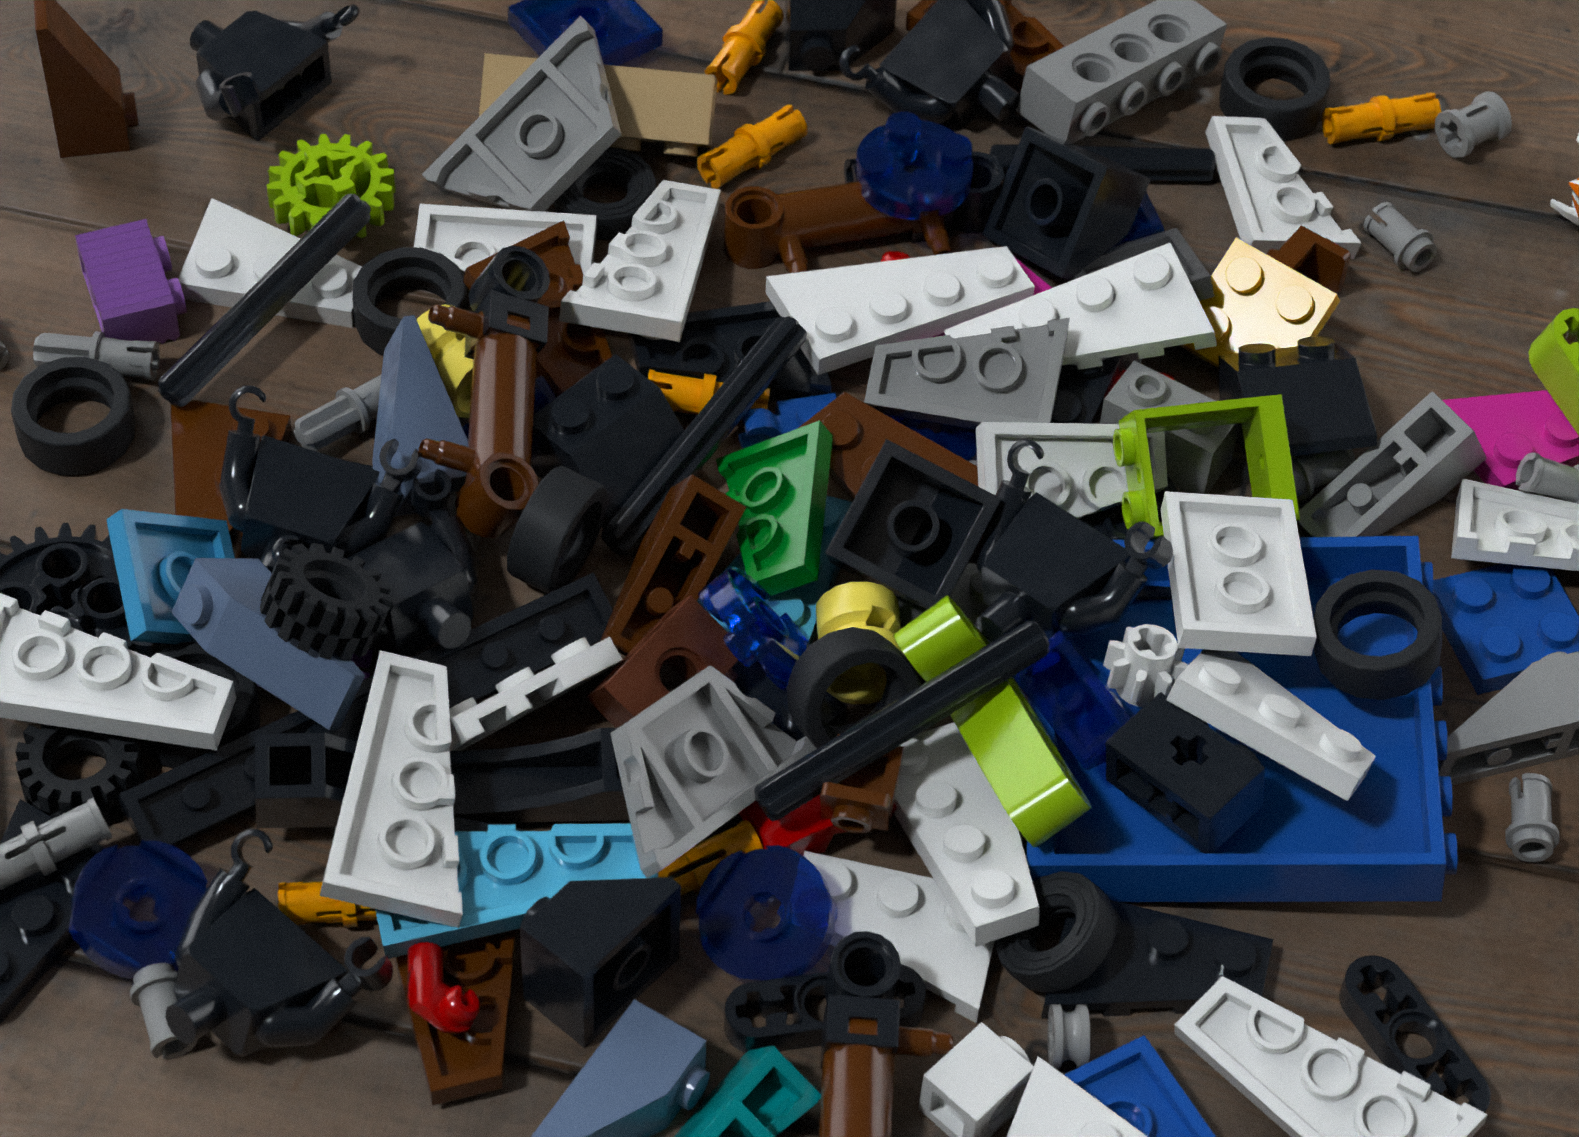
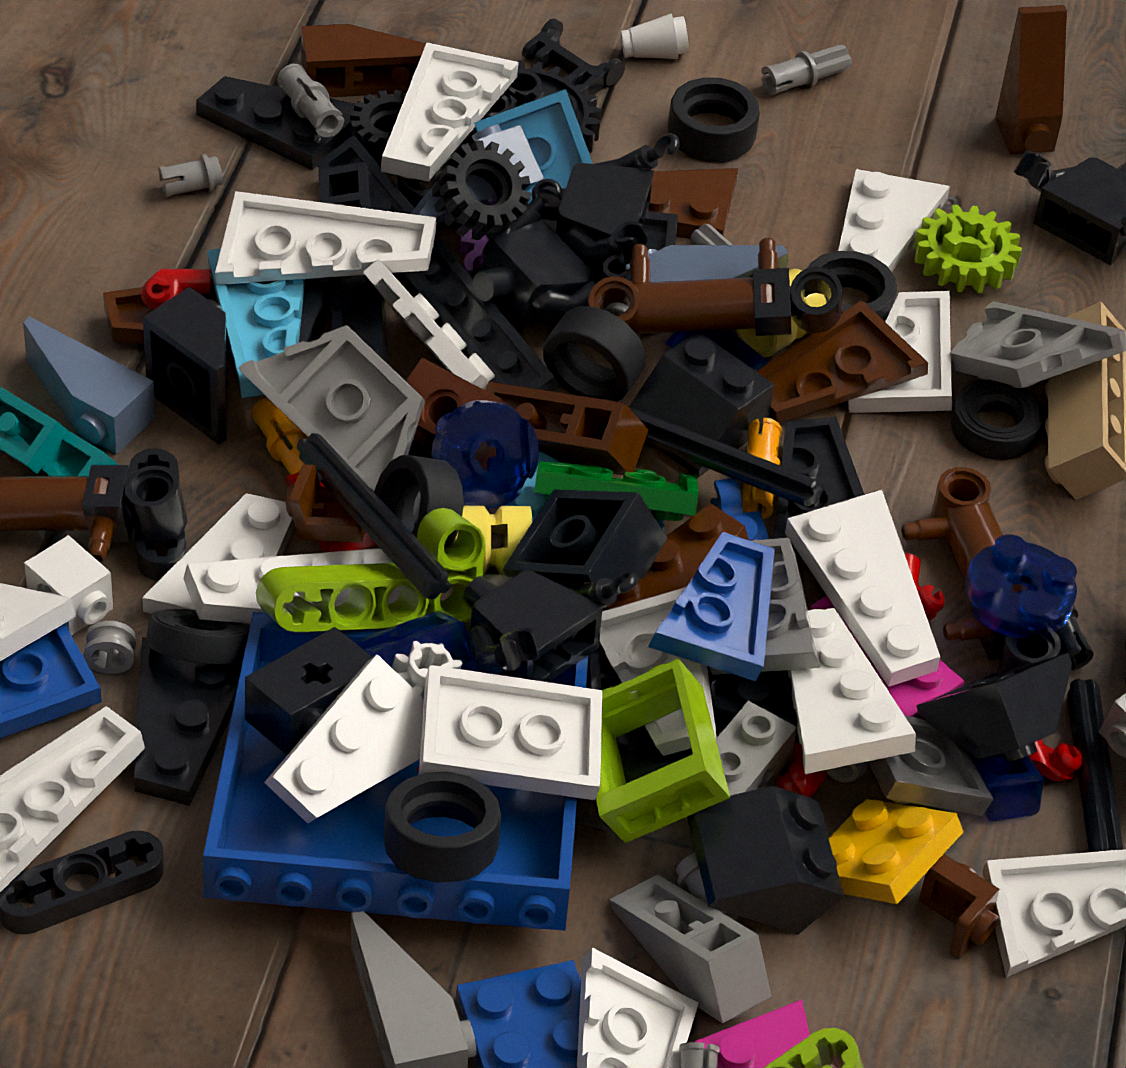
camera: 90 degrees right, 5 degrees down
light grey axle [33,331,160,380] -> none
clear blue plate [69,840,208,978] -> none
medium lavender brick [75,219,187,344] -> none
black axle [158,193,371,408] -> none
black torso [165,829,393,1056] -> none
white wing [559,180,720,342] -> none
clear blue plate [696,846,838,983] -> none
light orange pin [697,105,808,189] -> none
light grey pin [1364,202,1437,272] -> none
light grey pin [1505,773,1559,862] -> none
none -> wing [648,532,774,681]

